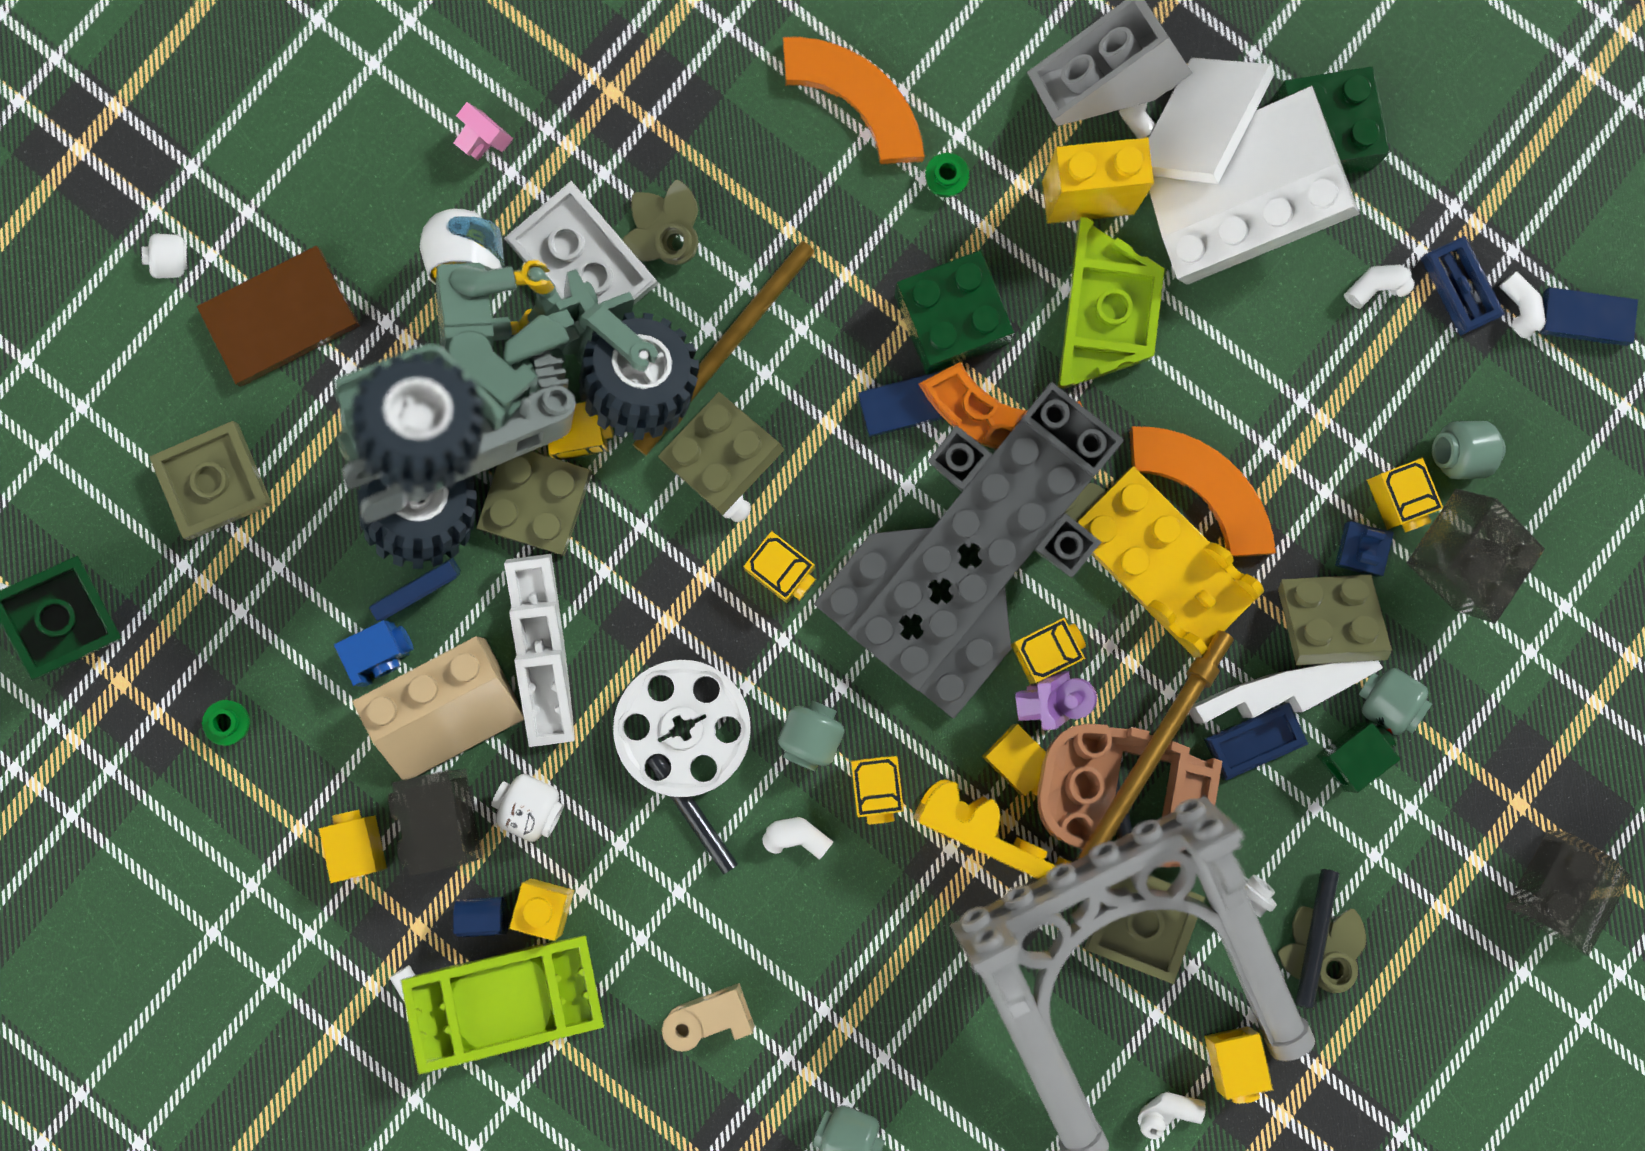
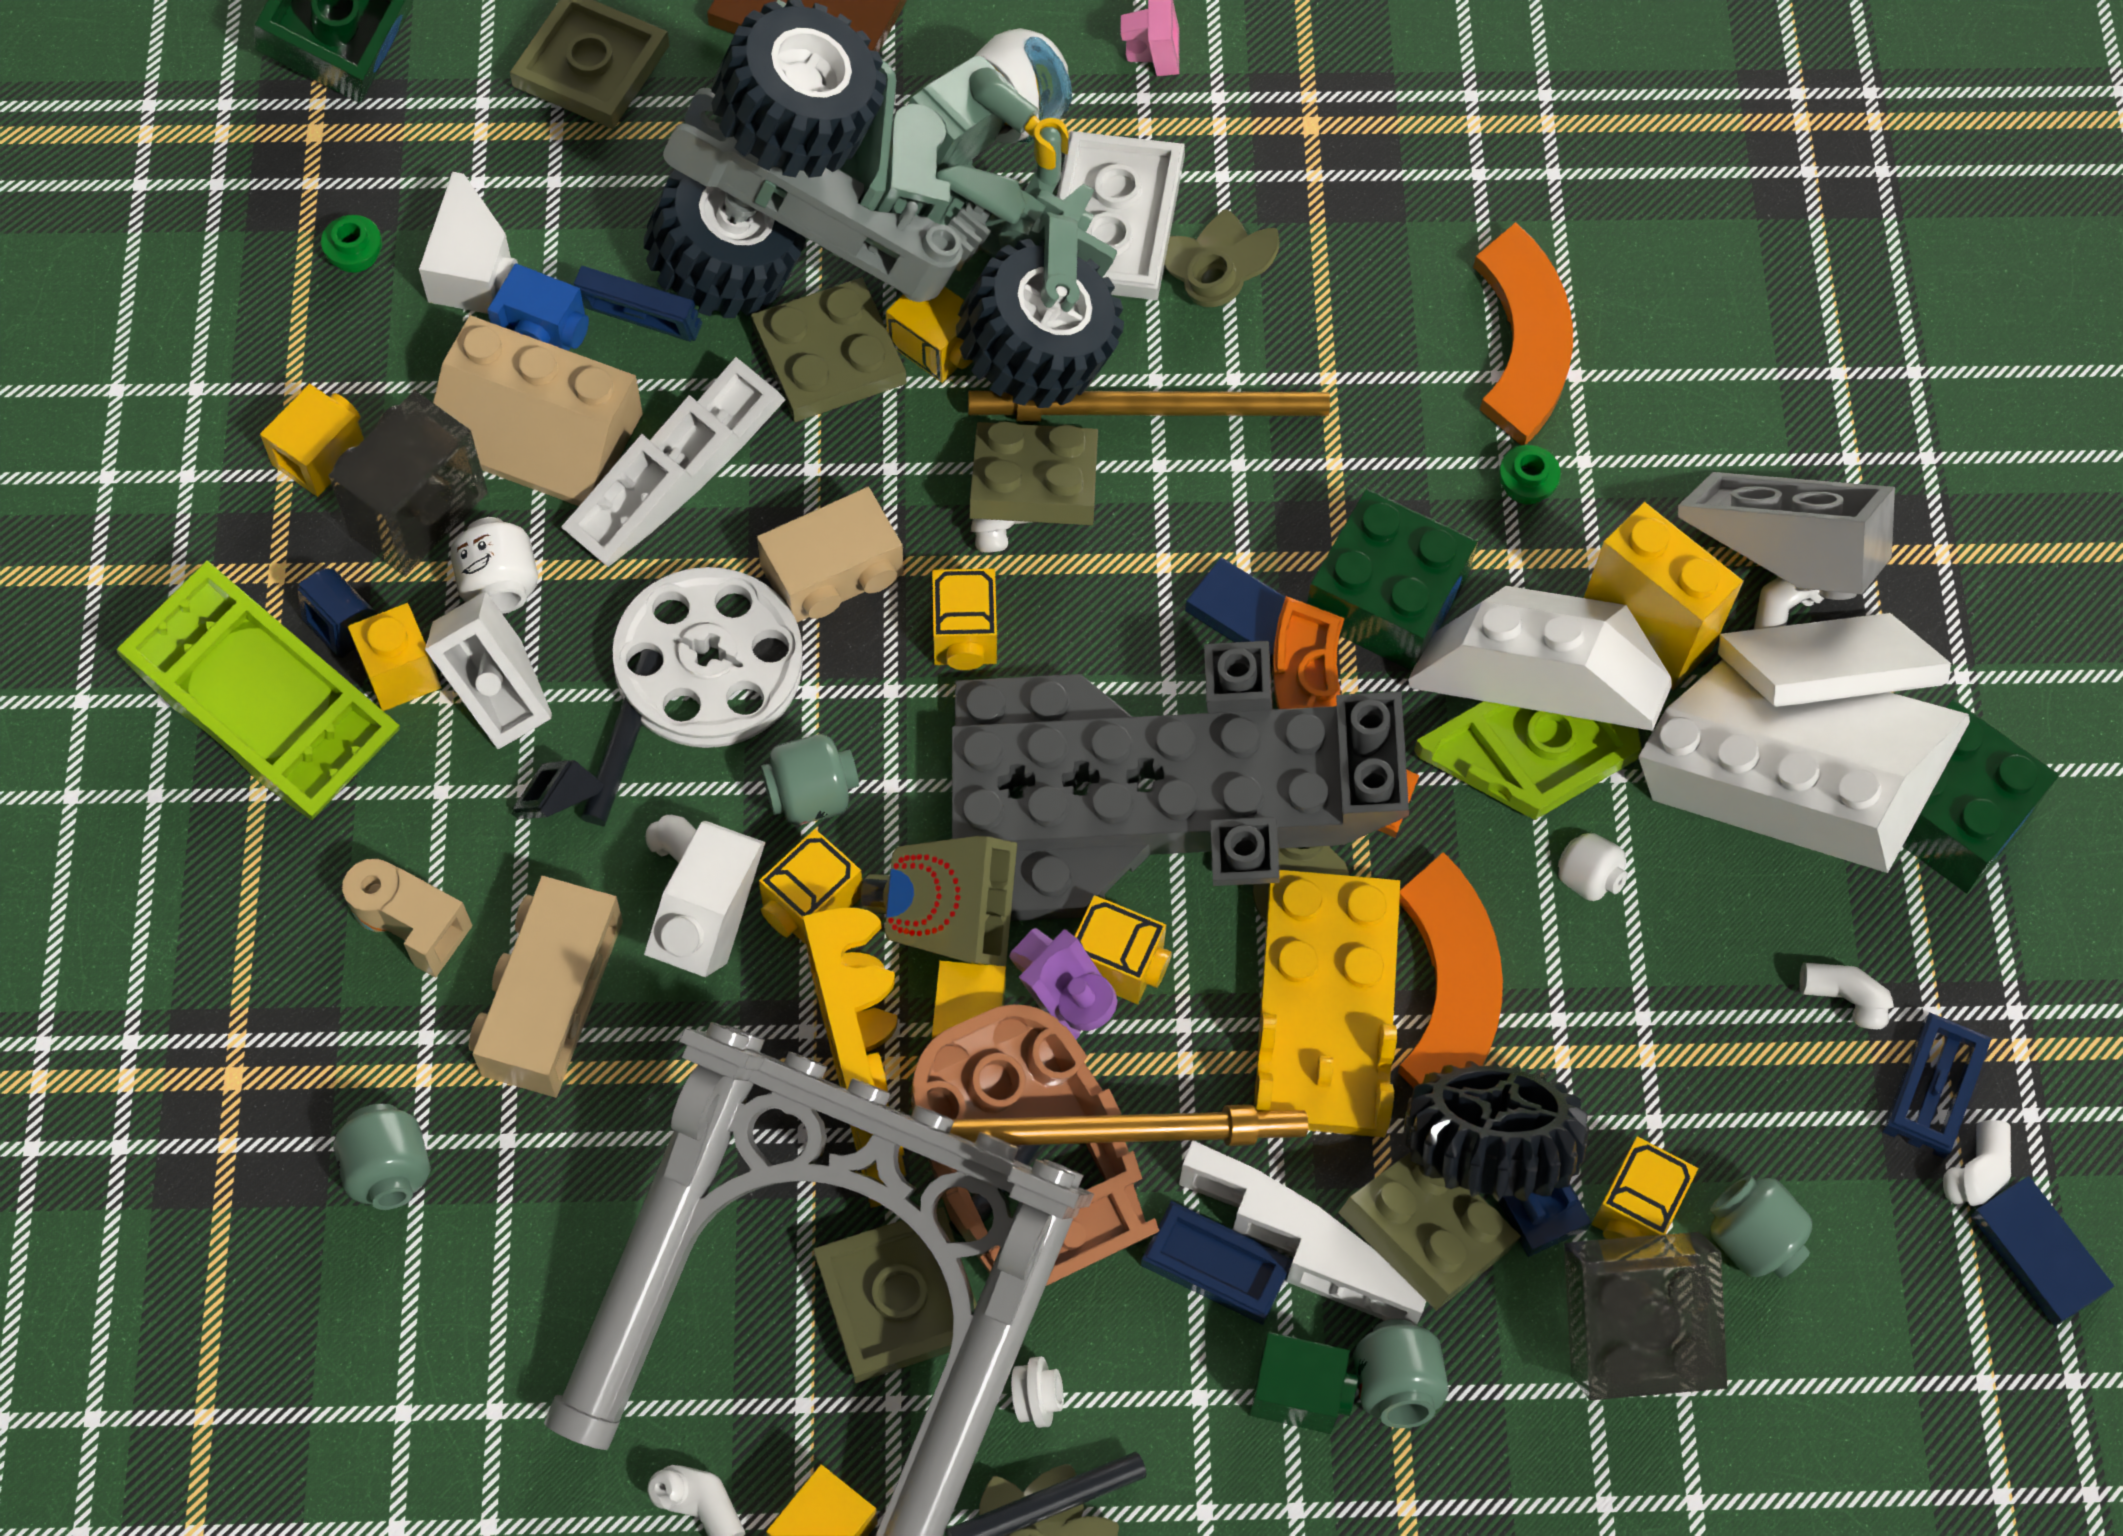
camera: 50 degrees right, 20 degrees down
none -> white slope [419,172,518,314]
none -> white slope [425,591,552,749]
none -> tan brick [469,876,623,1098]
none -> black slope [511,760,604,819]
none -> white slope [644,821,765,977]
none -> tan brick [757,487,904,622]
none -> olive torso [861,836,1017,966]
none -> black gear [1404,1061,1589,1201]
none -> white wedge [1408,586,1672,731]
none -> white piece [1558,833,1628,901]

